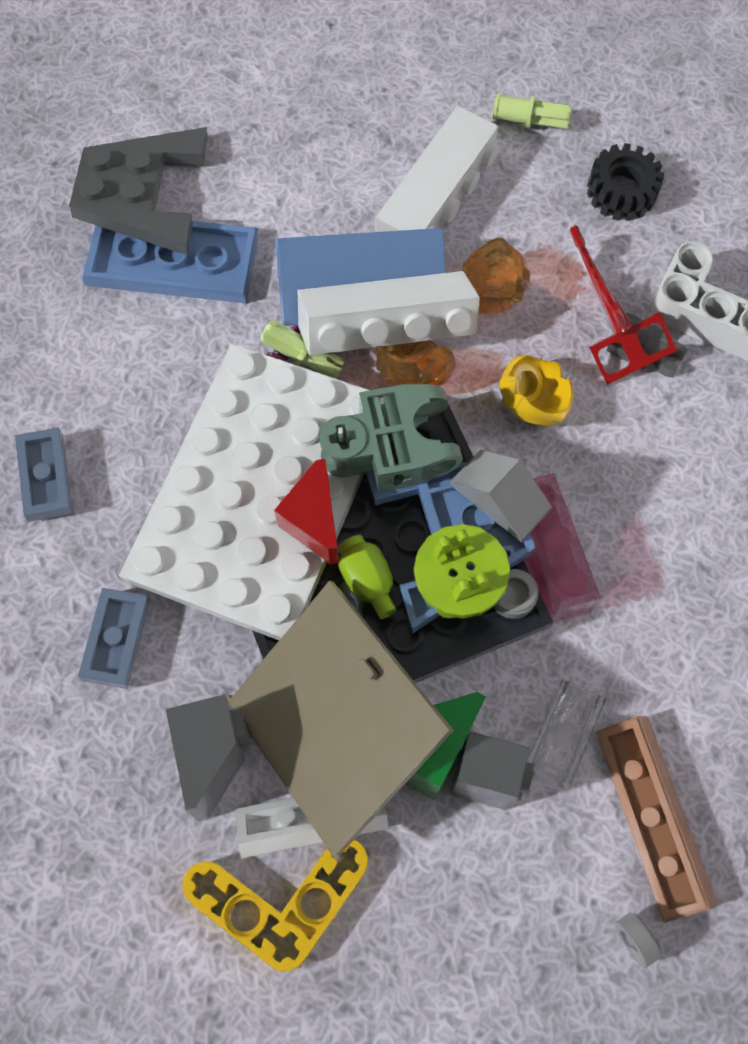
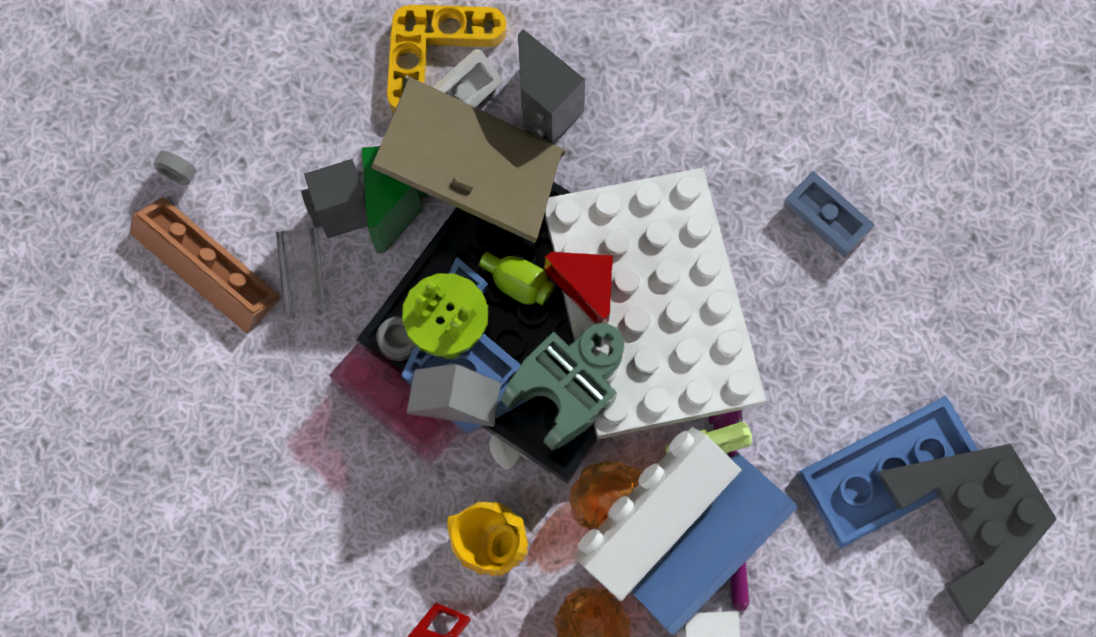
camera: 150 degrees right, 5 degrees up
sand blue plate [78,588,150,689] -> none

